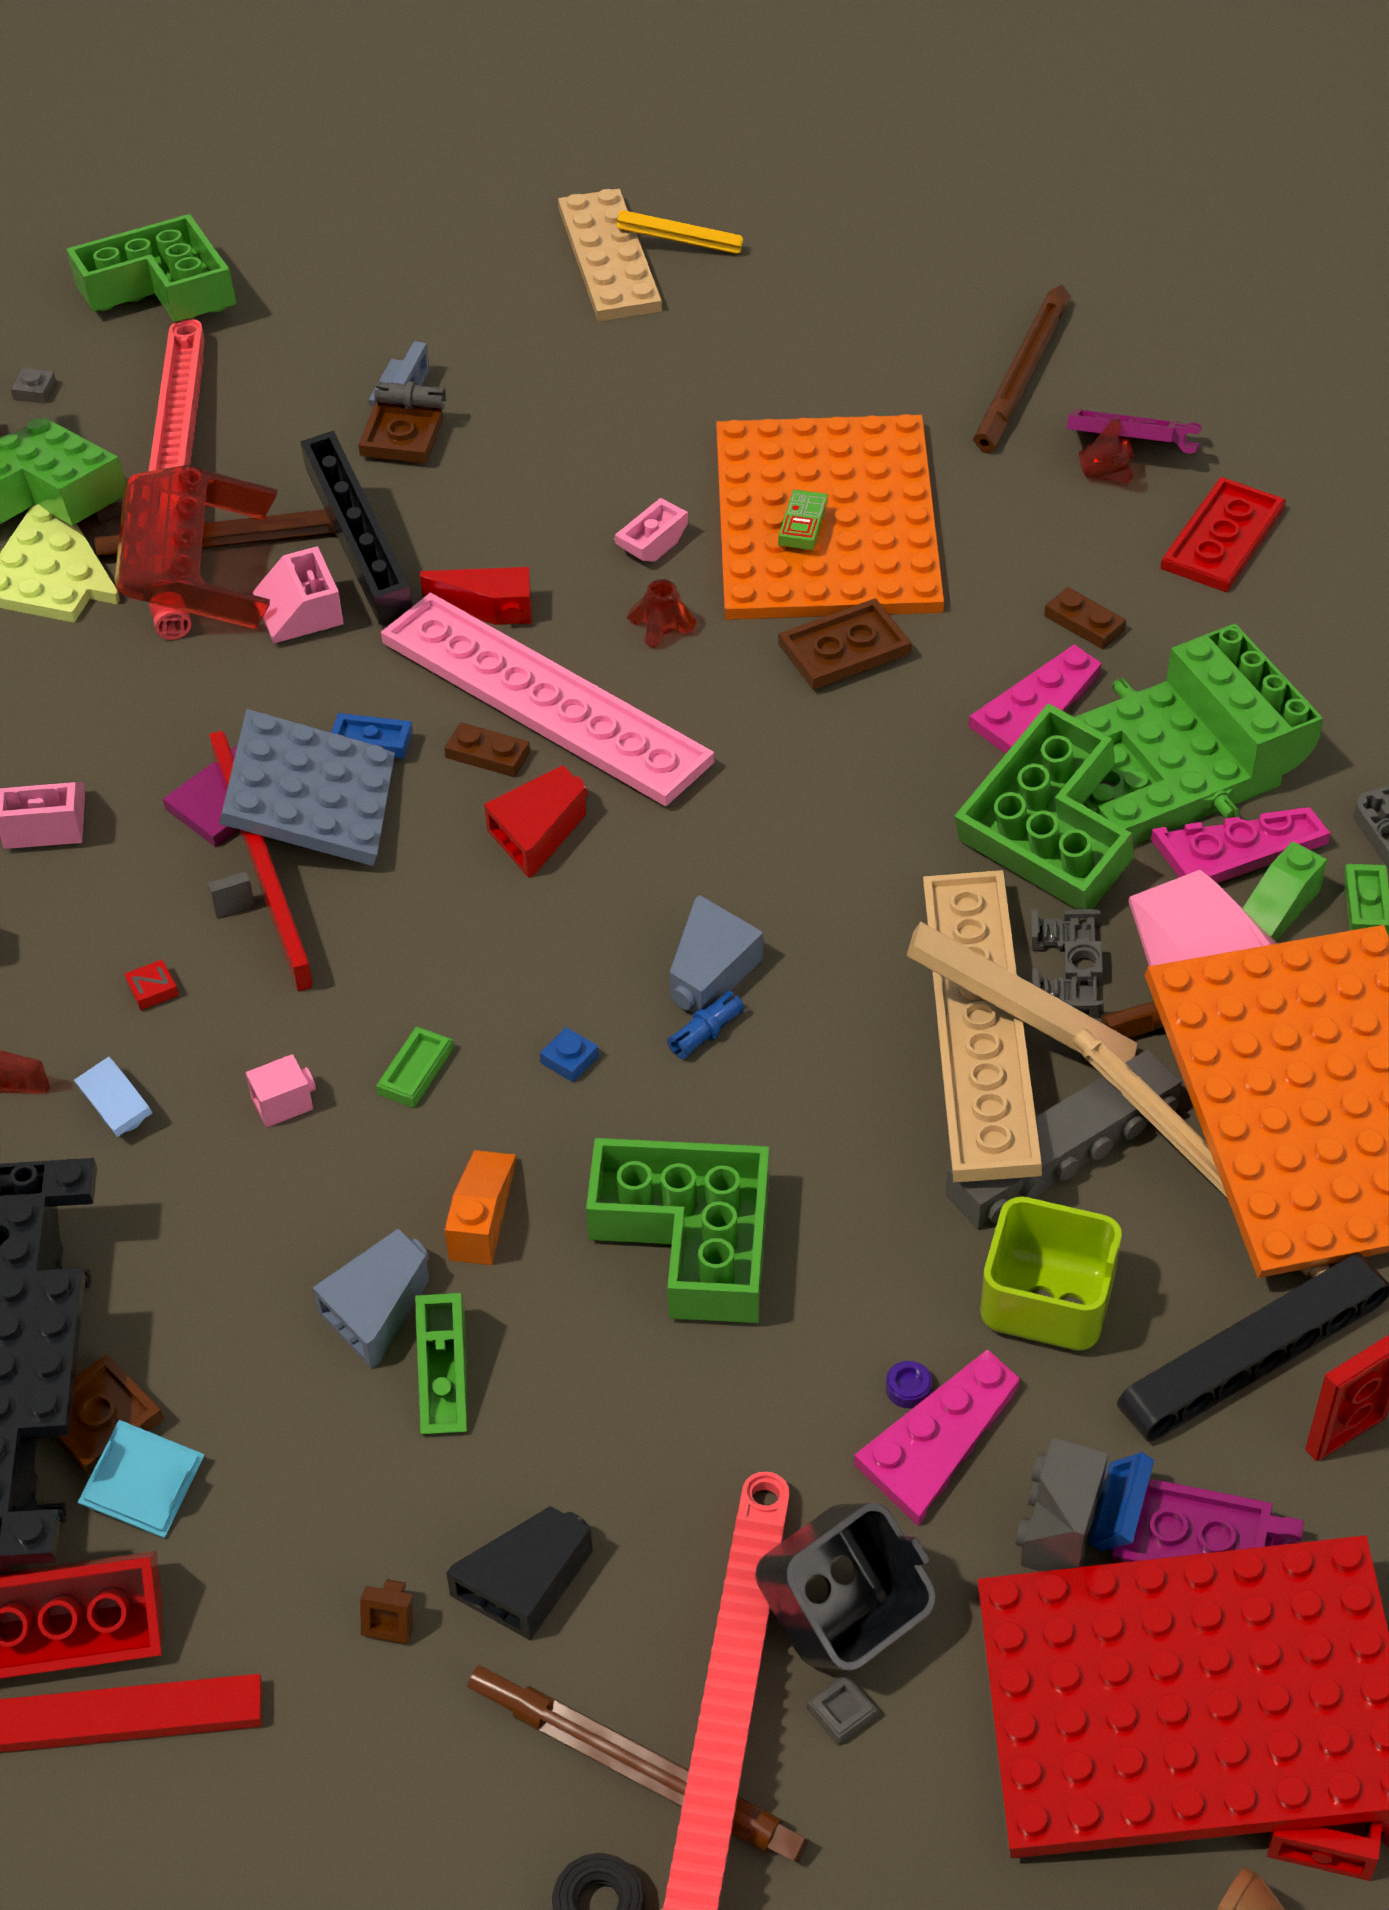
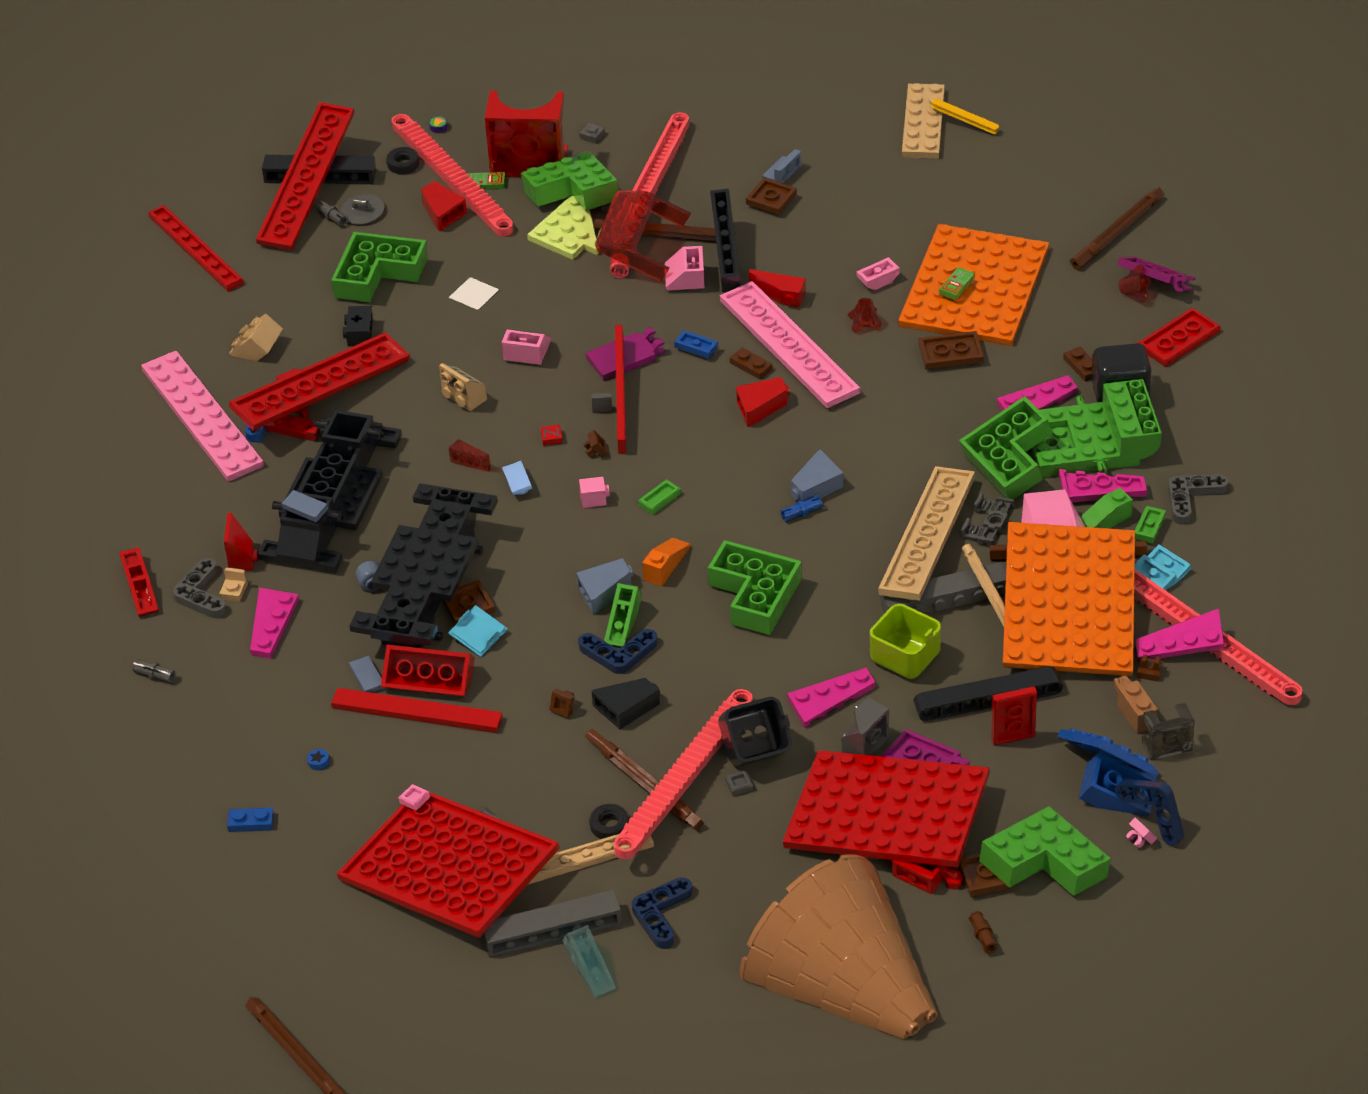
camera: 20 degrees right, 5 degrees down
bright green brick [66,214,237,322] -> none
sand blue plate [219,709,395,866] -> none
dark grey pin [374,381,446,410] -> none
blue plate [540,1027,599,1082] -> none
dark purple tile [886,1361,932,1409] -> none
tan tile [906,922,1137,1063] -> none
blue tile [1089,1452,1154,1552] -> none
none -> dark blue beam [578,629,658,674]
none -> reddish brown tile [583,430,609,458]
none -> black piece [1091,343,1151,402]

